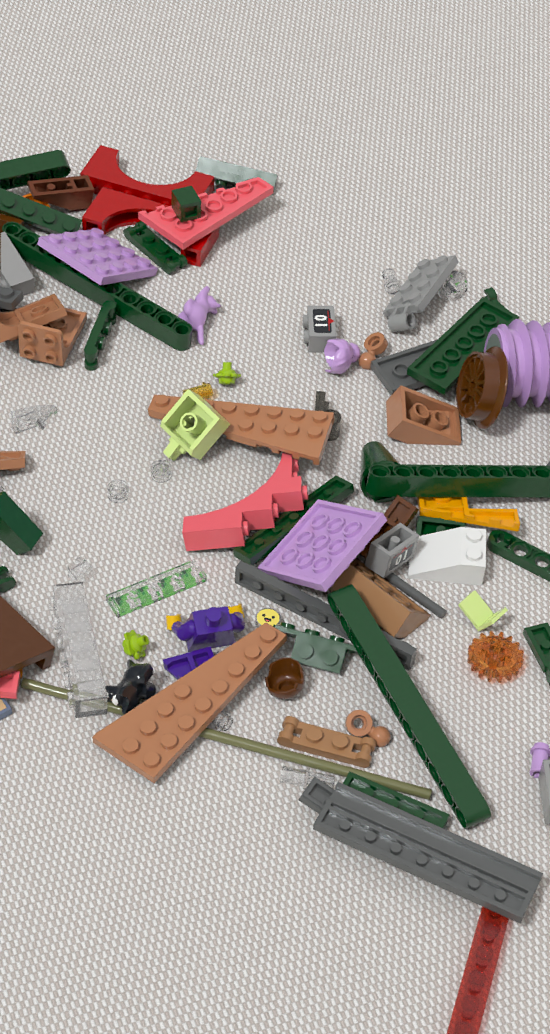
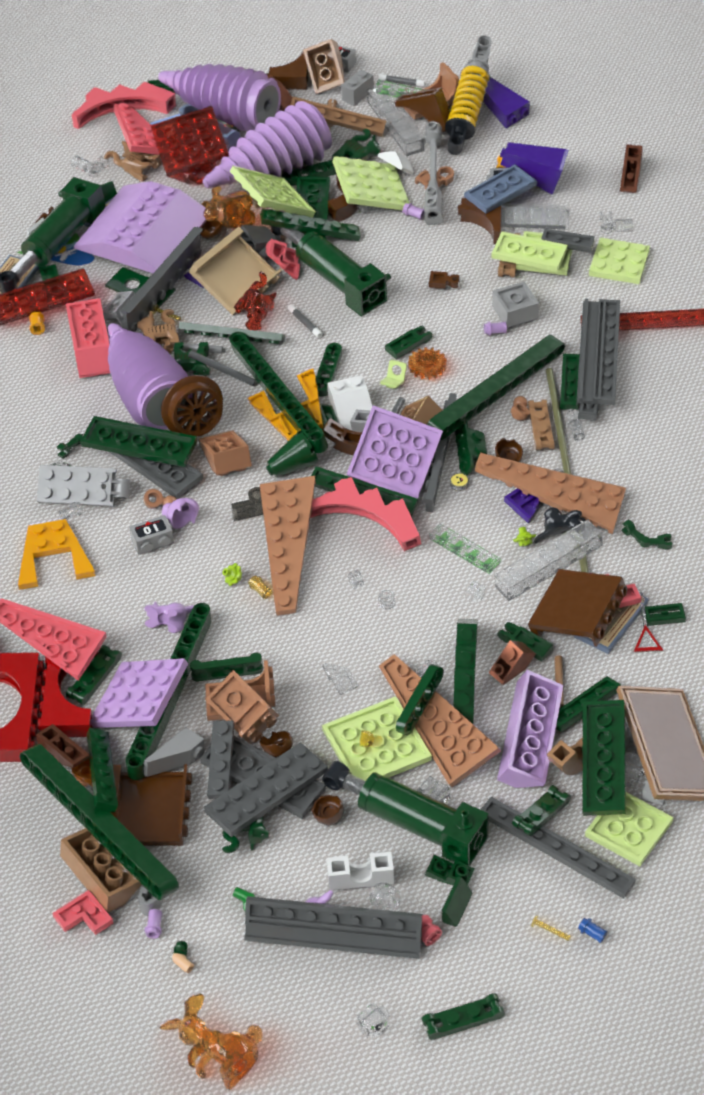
camera: 105 degrees left, 0 degrees up
yellowish green hinge [160,389,230,461] -> none
dark purple torso [166,603,245,652] -> none
dark green panel [171,186,201,222] -> none
none -> light orange wing [18,519,95,590]
none -> dark green piece [621,519,672,550]

